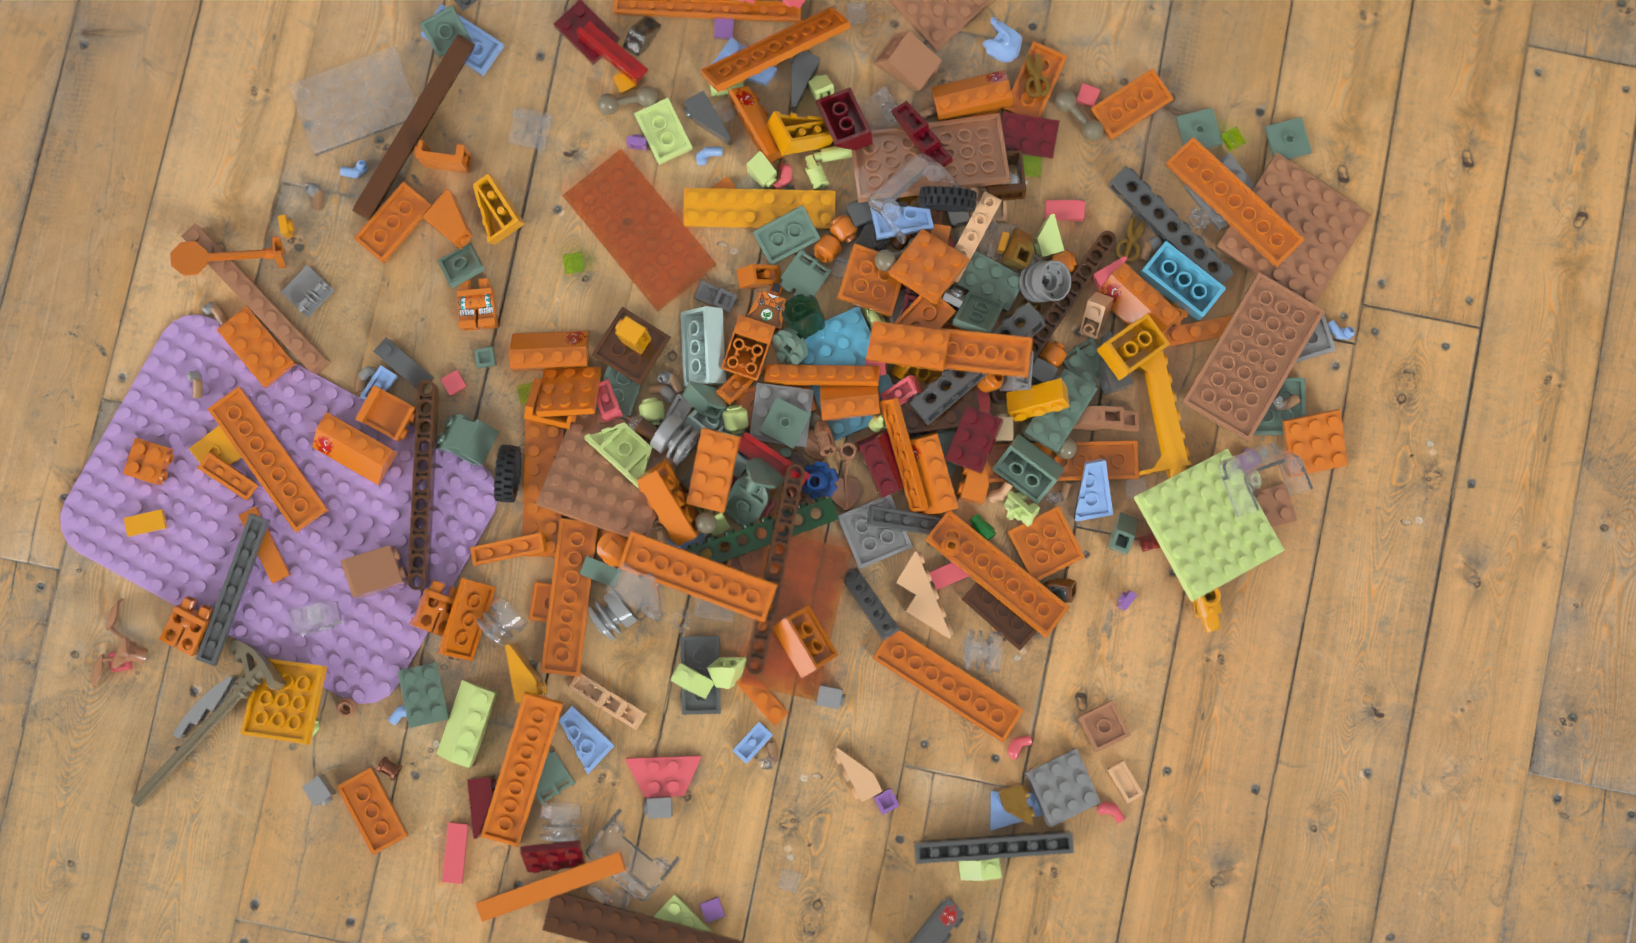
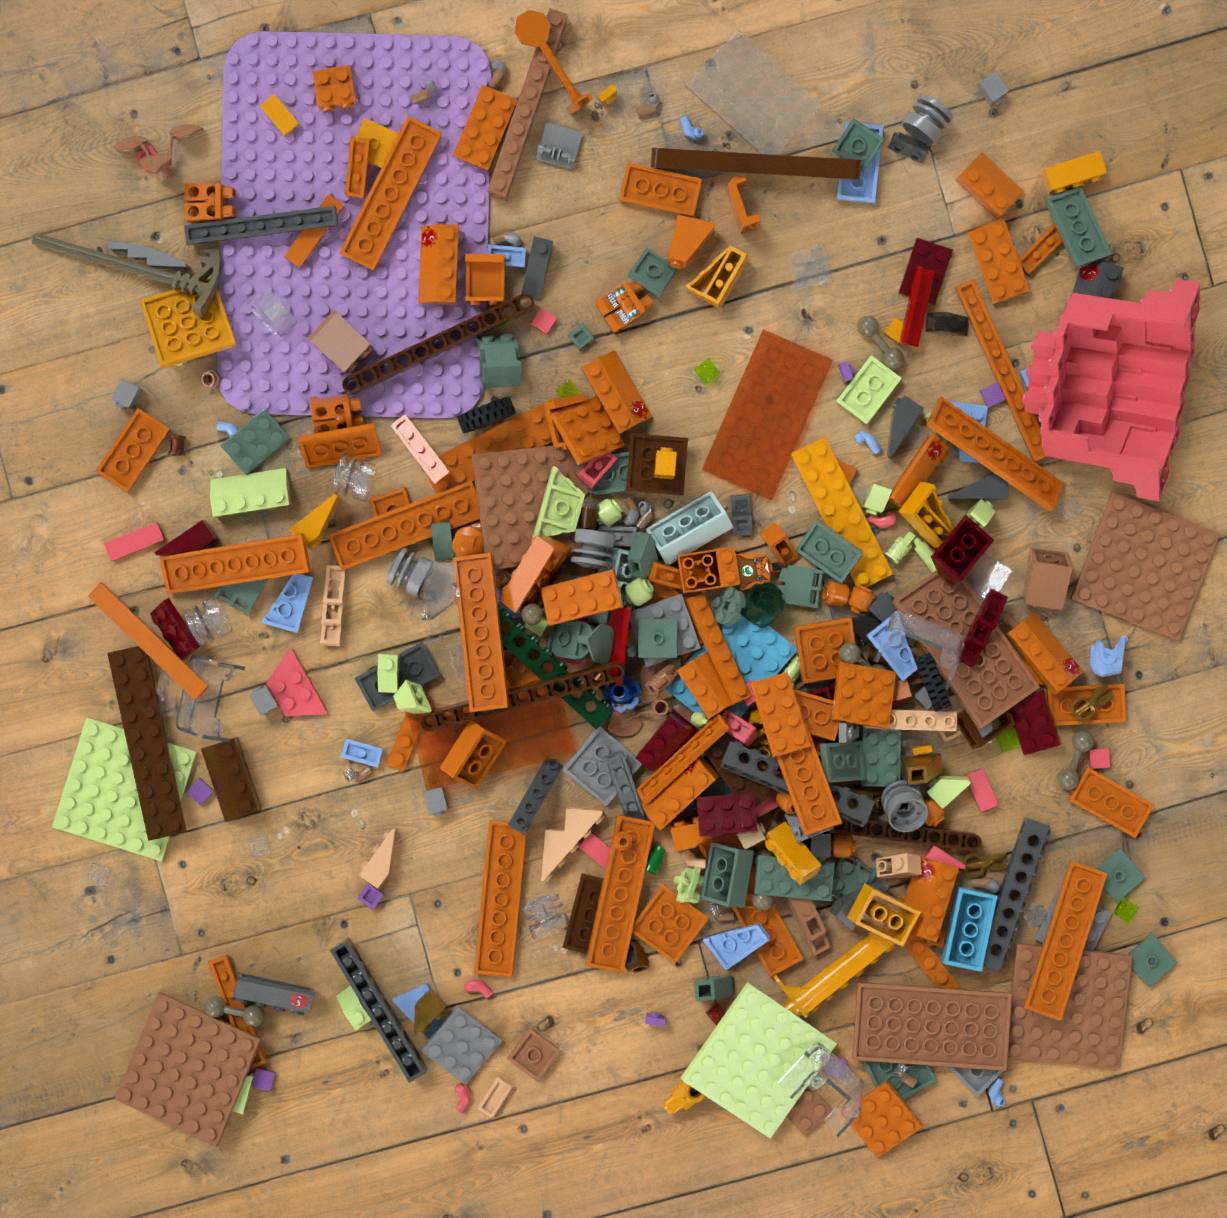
camera: 65 degrees right, 5 degrees up
none -> reddish brown slope [201,737,262,821]

